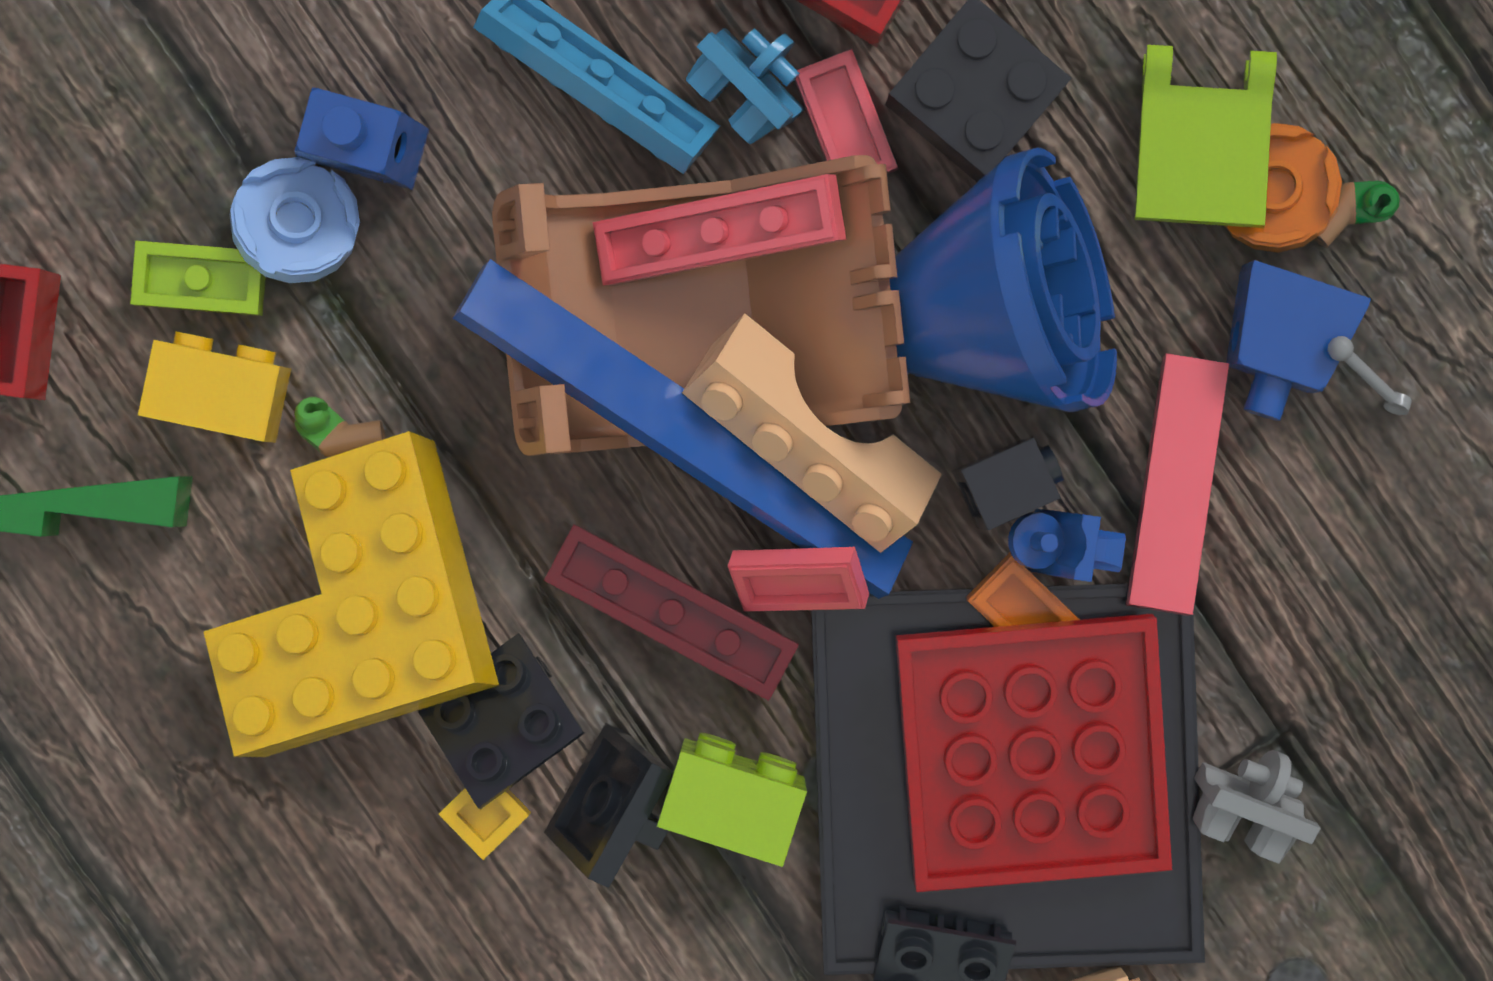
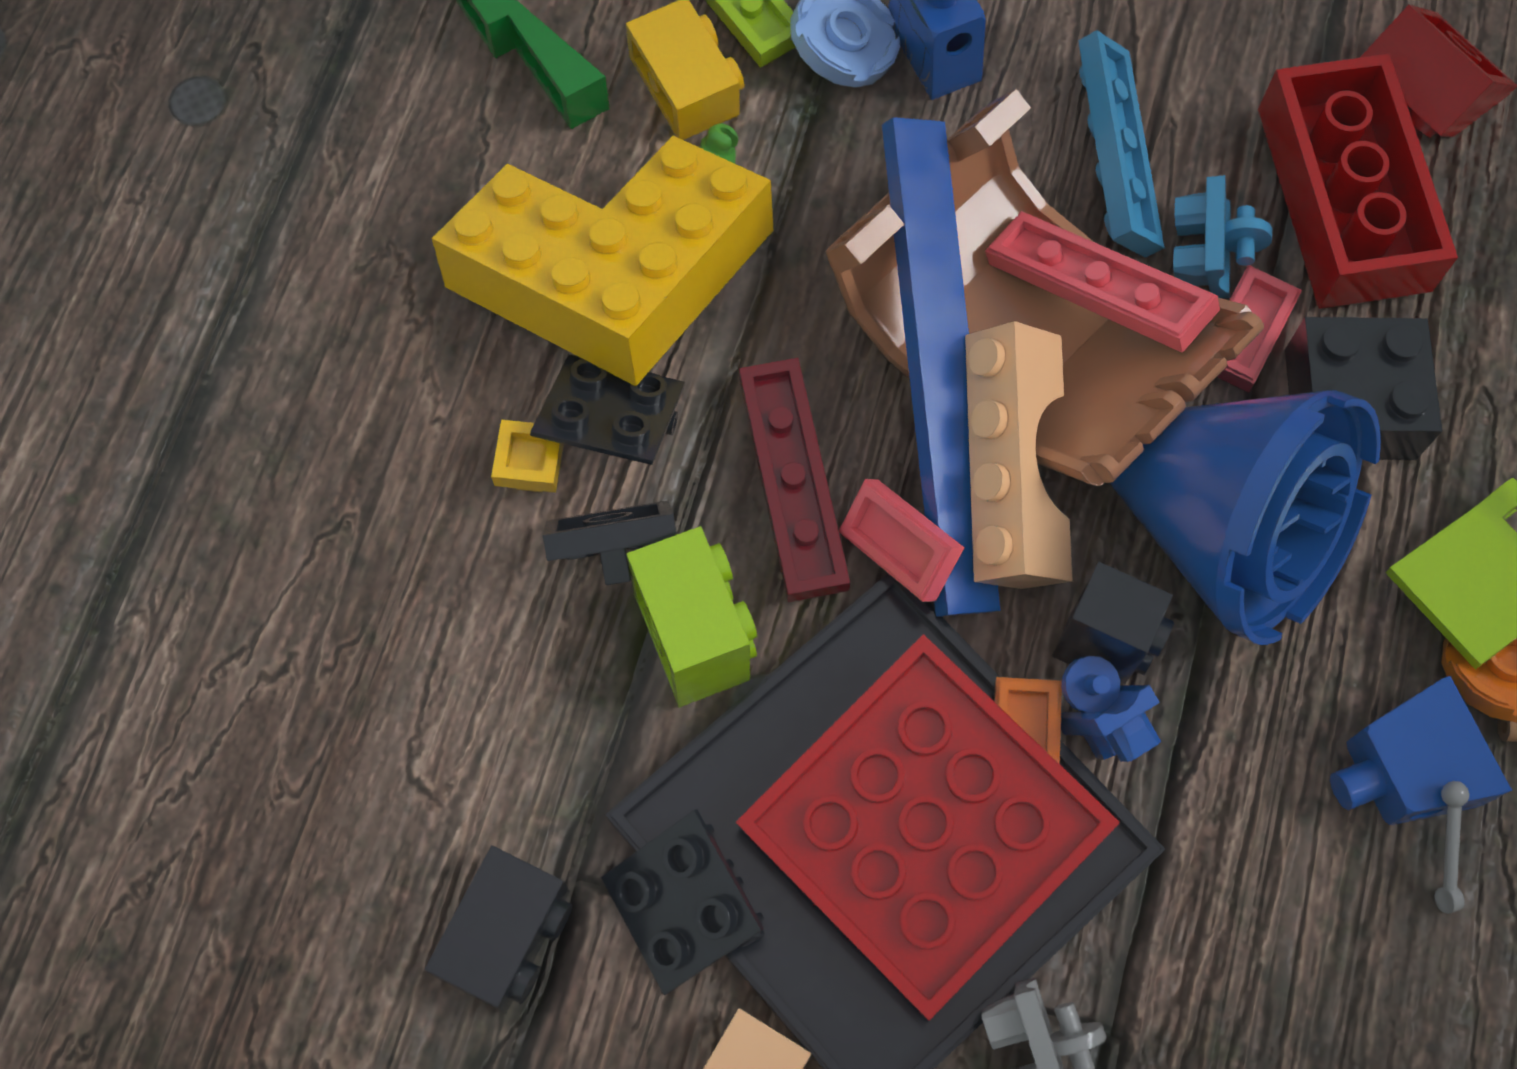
camera: 50 degrees right, 20 degrees down
coral tile [1126,353,1229,616] -> none

